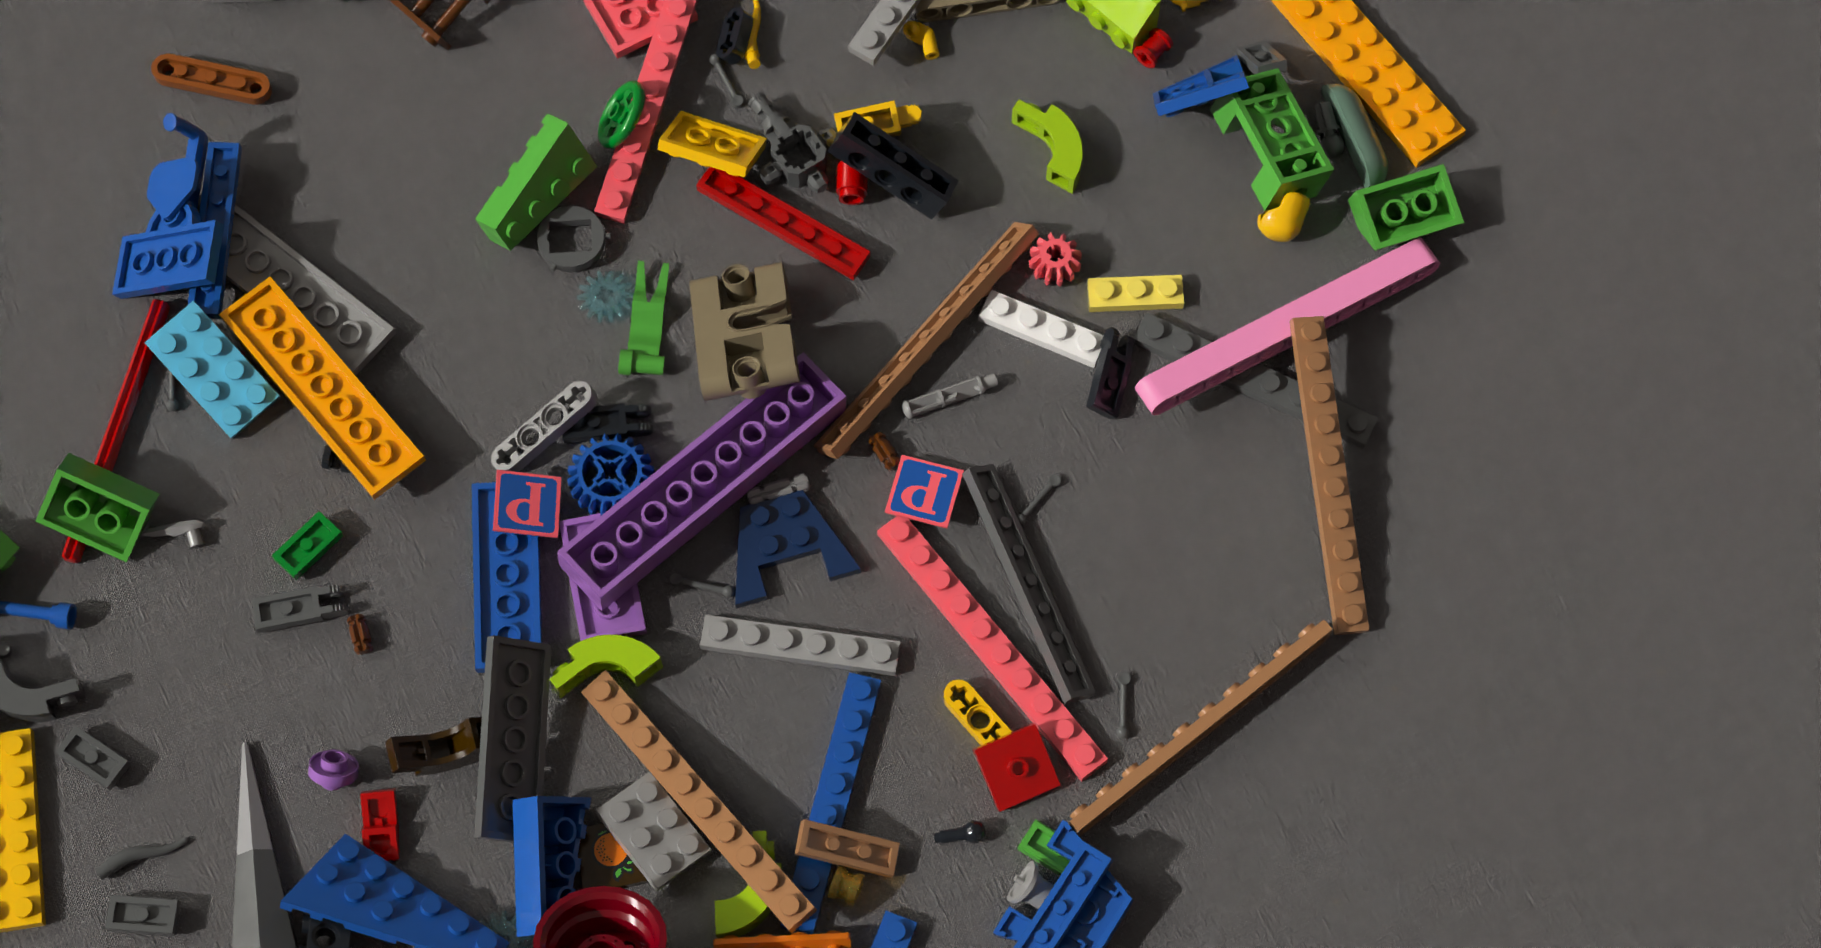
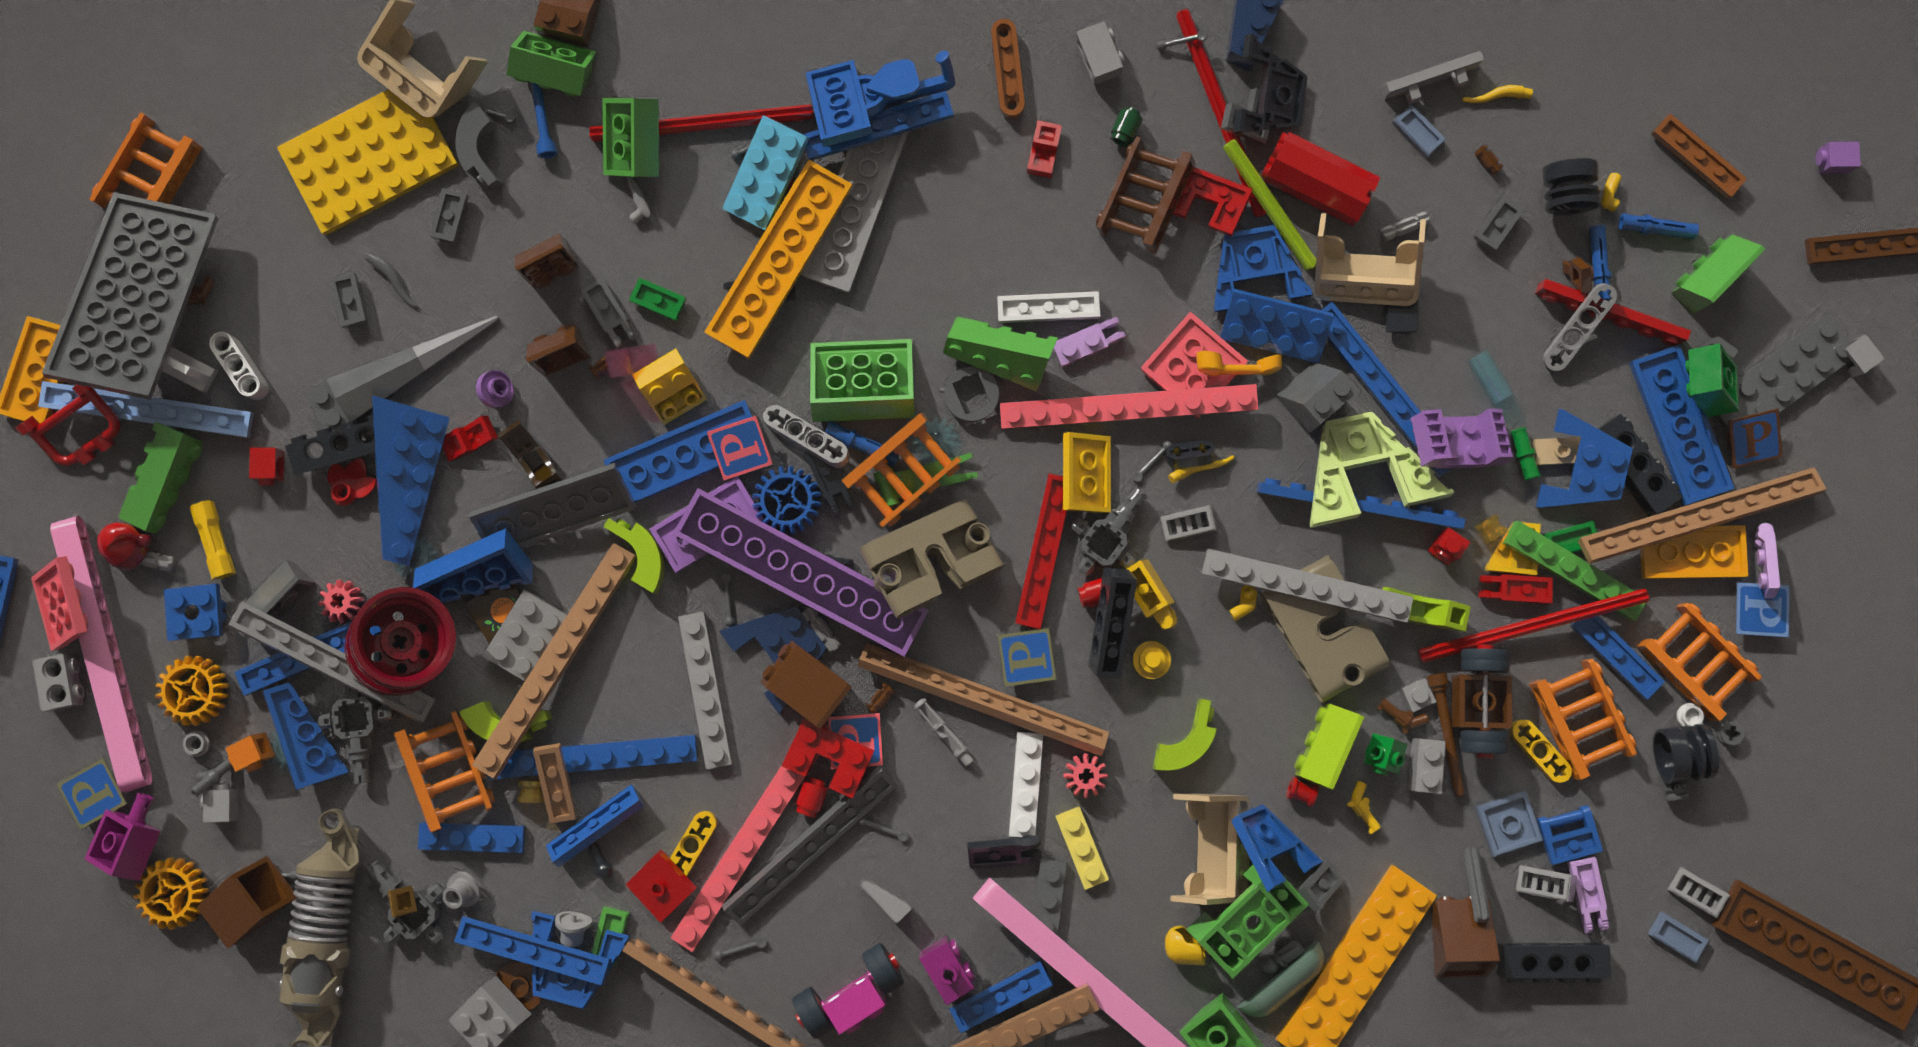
camera: 70 degrees right, 15 degrees up
green plate [598,80,645,149] -> none
none -> reddish brown slope [514,233,578,288]
none -> reddish brown slope [526,324,591,377]
none -> blue plate [546,784,644,867]
none -> clear pink plate [604,343,658,378]
none -> yellow slope [632,349,707,425]
none -> reddish brown slope [761,641,852,729]
none -> red plate [782,718,875,799]
none -> brick [792,943,904,1039]
none -> red brick [796,777,829,818]
none -> bright green slope [810,339,915,422]
none -> blue pin [825,421,899,467]
none -> orange fence [842,413,962,527]
none -> light grey slope [861,879,912,923]
none -> magenta brick [919,936,976,1005]
none -> blue plate [949,960,1054,1033]
none -> white plate [997,291,1100,323]
none -> piece [998,628,1056,687]
none -> red slope [1026,120,1062,178]
none -> lavender hinge [1054,317,1126,367]
none -> yellow plate [1132,641,1171,679]
none -> light grey slope [1160,505,1218,542]
none -> tan windscreen [1170,794,1251,905]

